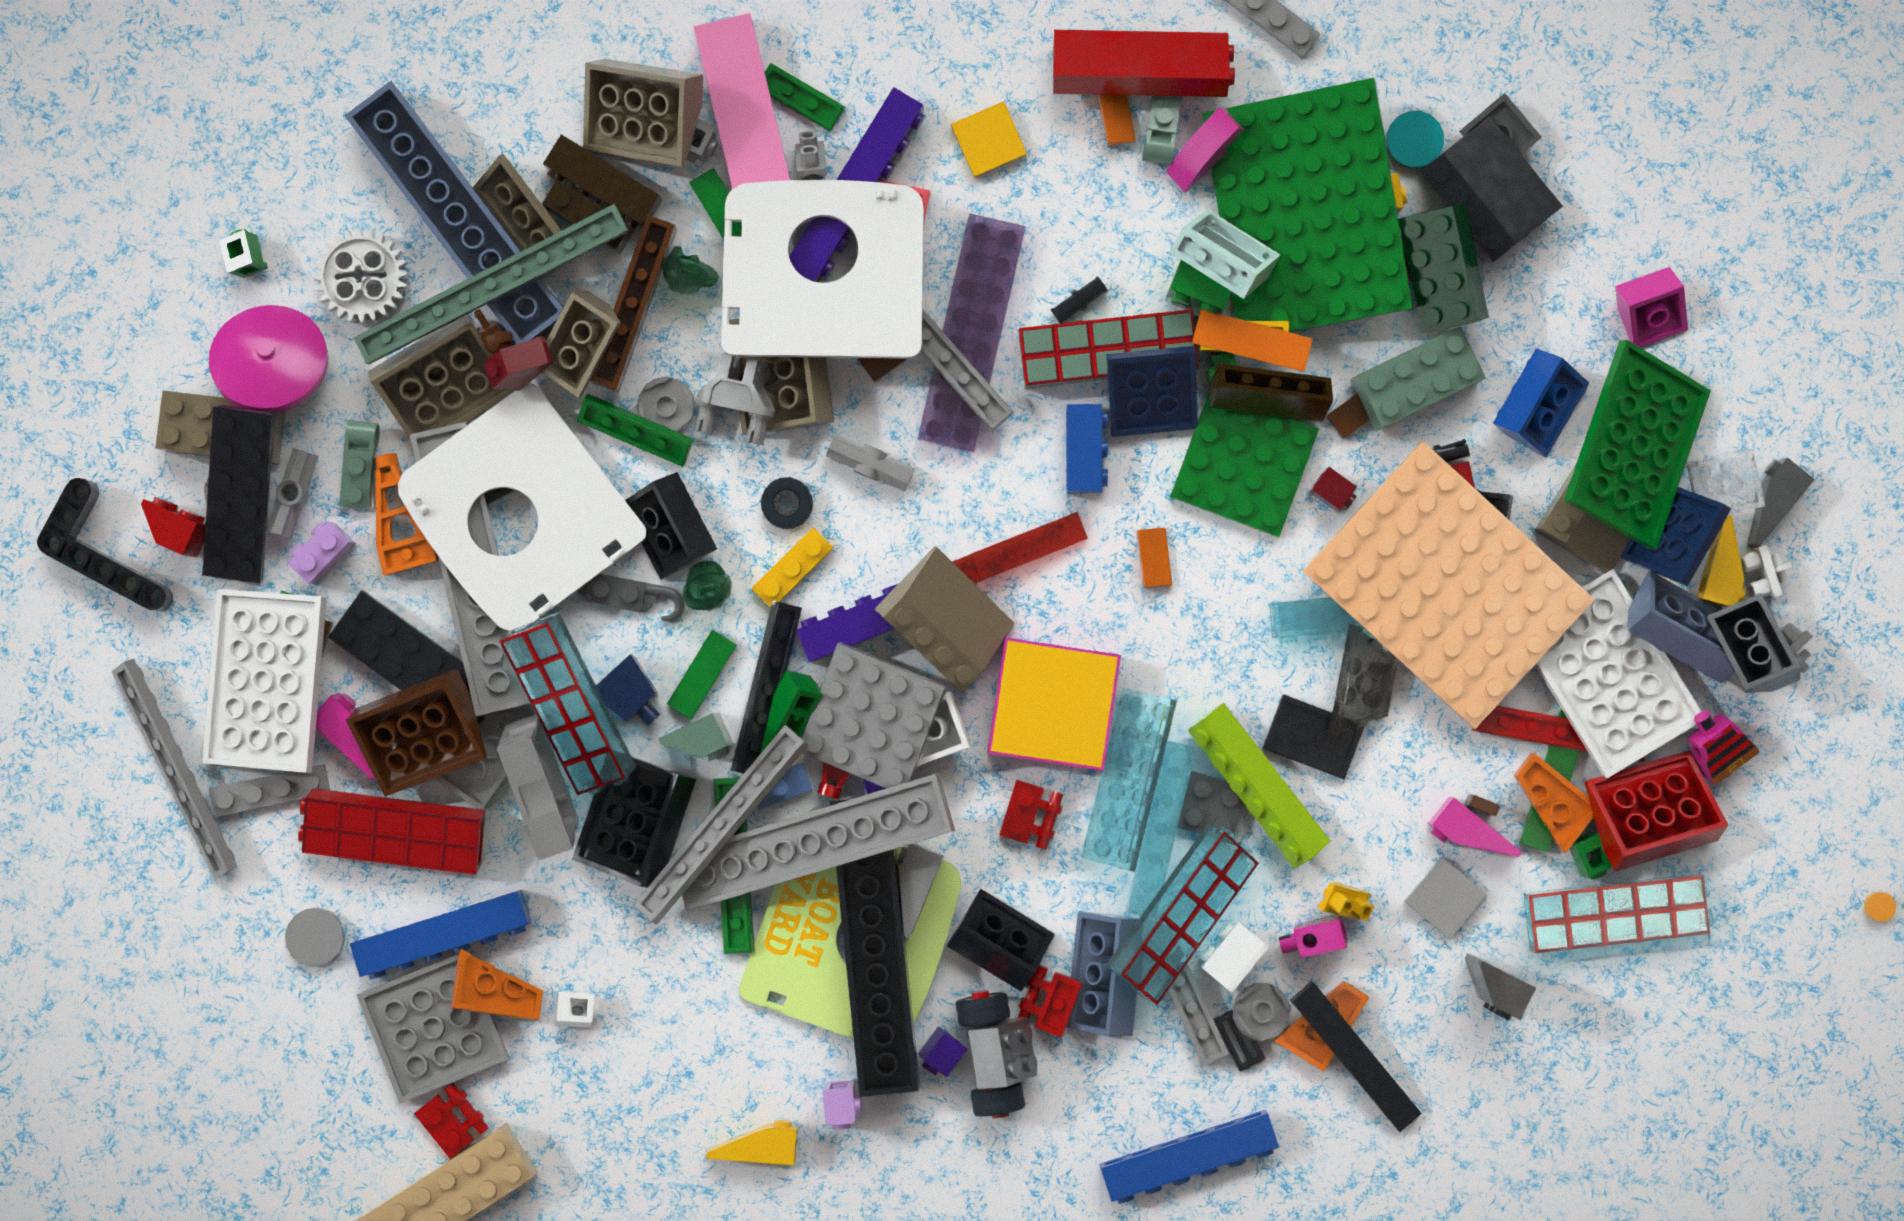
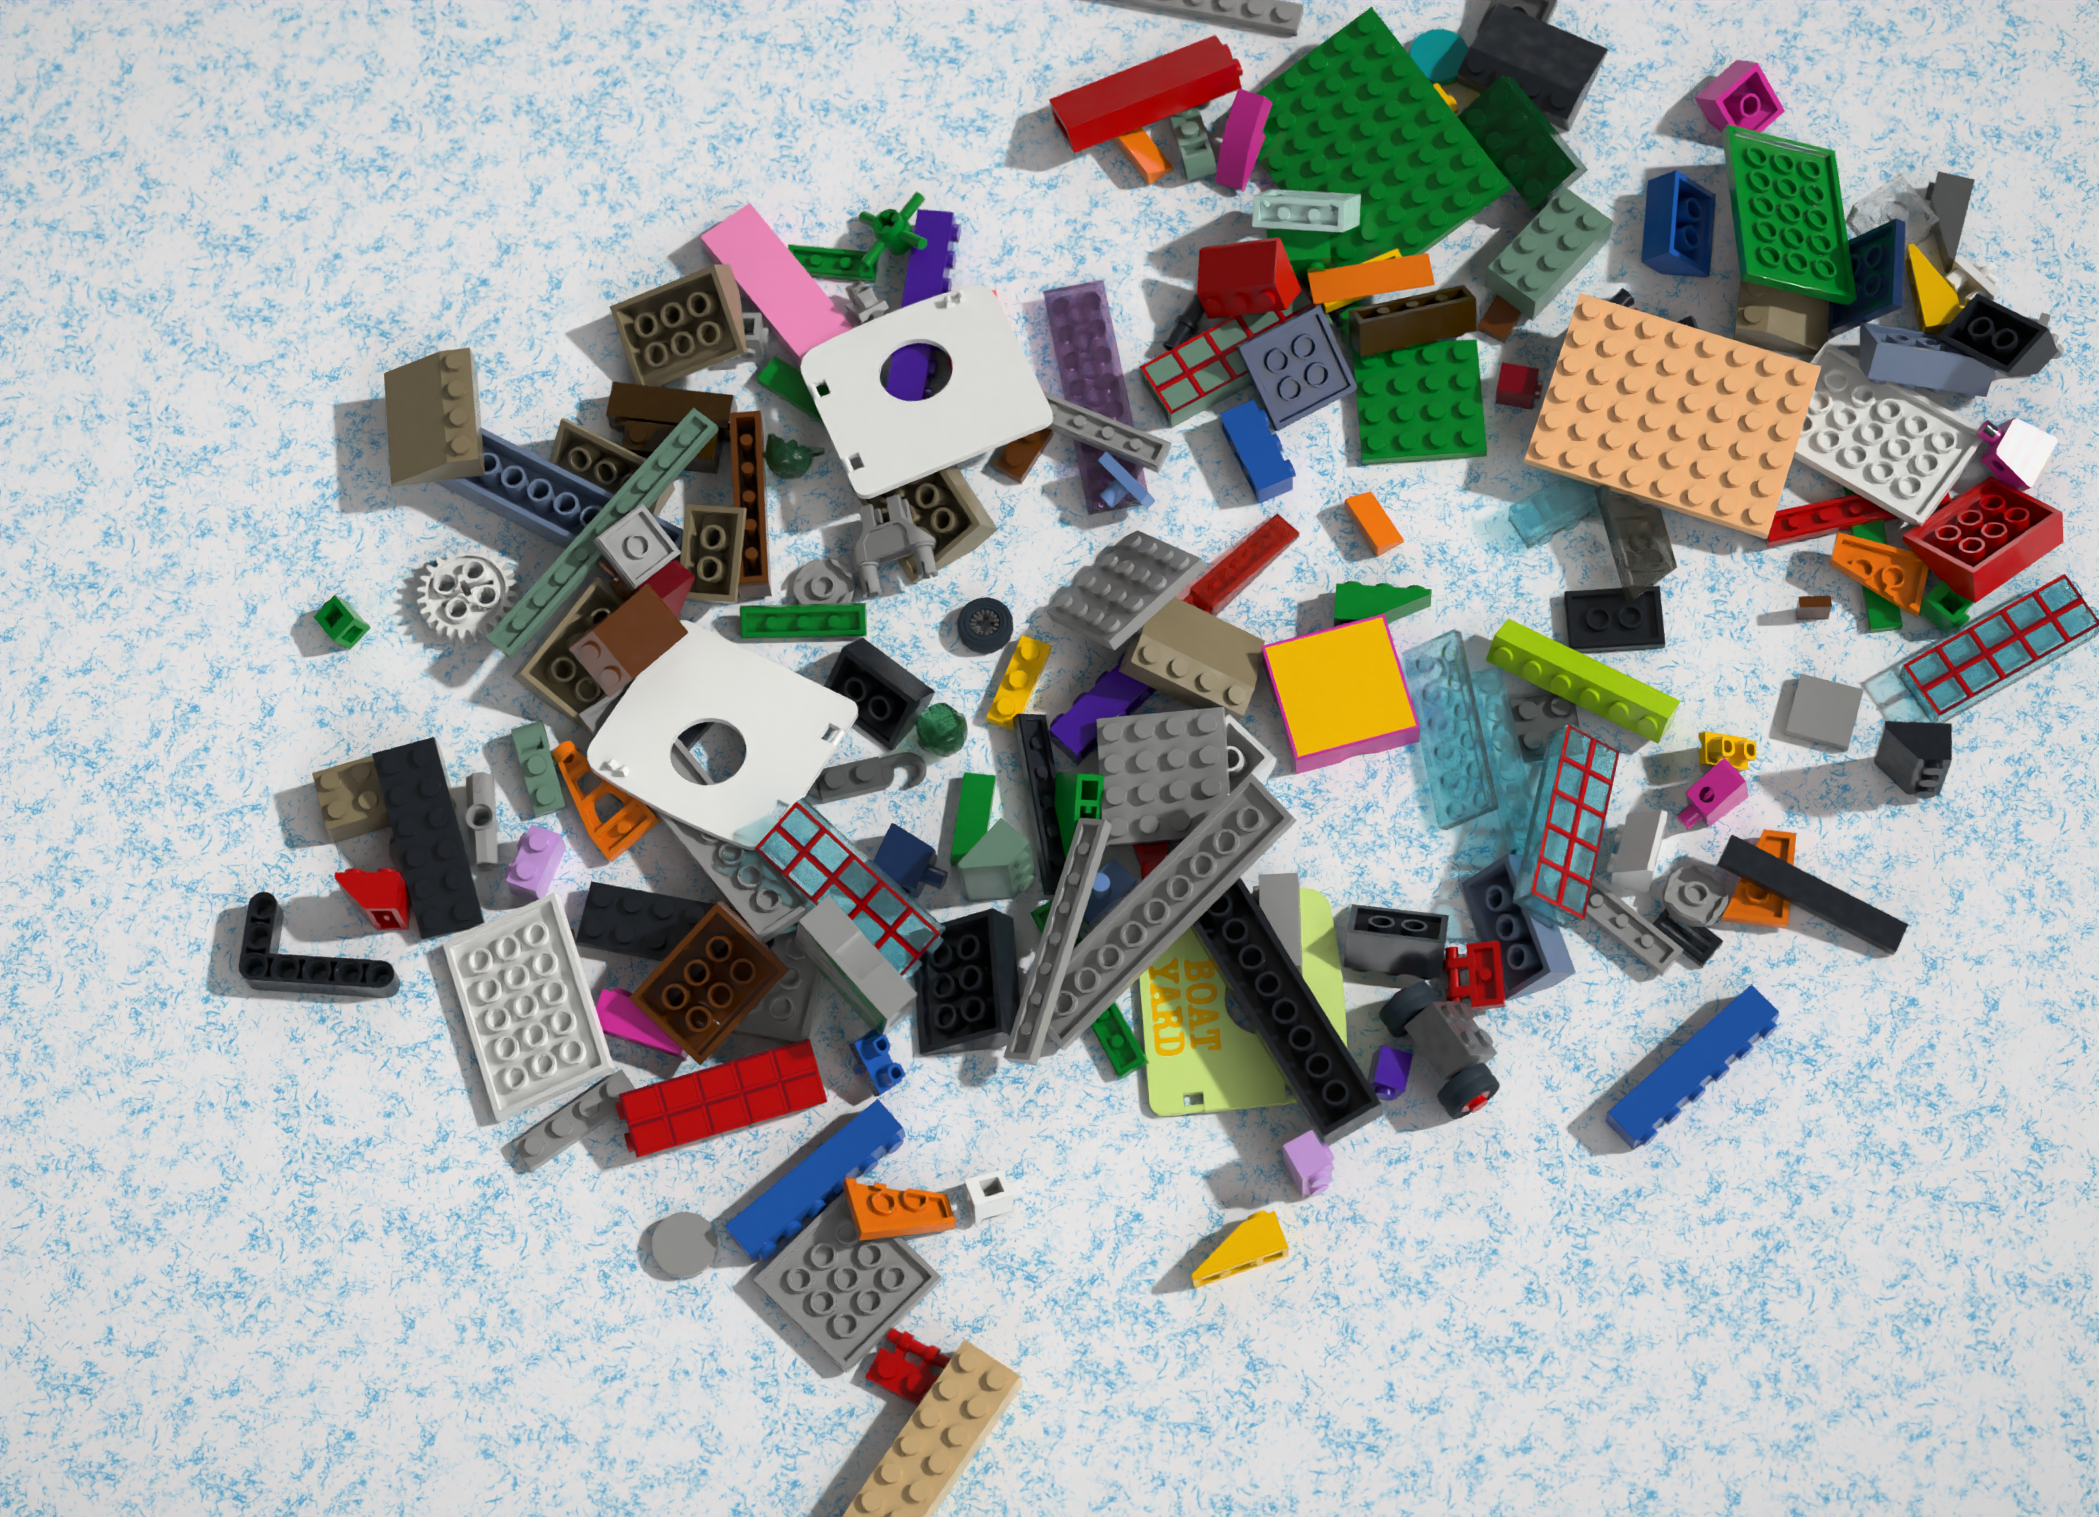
camera: 15 degrees left, 20 degrees down
light grey plate [111,658,237,879] -> none
dark pink dish [209,305,329,413] -> none
light grey piece [826,433,915,491] -> none
yellow tile [951,101,1027,178] -> none
red plate [999,780,1064,850] -> none
dark pink slope [1427,796,1523,857] -> none
none -> dark tan slope [384,347,485,487]
none -> reddish brown slope [569,584,688,697]
none -> light grey tile [593,503,681,591]
none -> blue hips [848,1029,905,1097]
none -> green bar [859,192,927,269]
none -> light grey plate [1046,530,1207,651]
none -> medium blue tile [1098,451,1156,509]
none -> red slope [1197,237,1301,319]
none -> green slope [1334,581,1432,627]

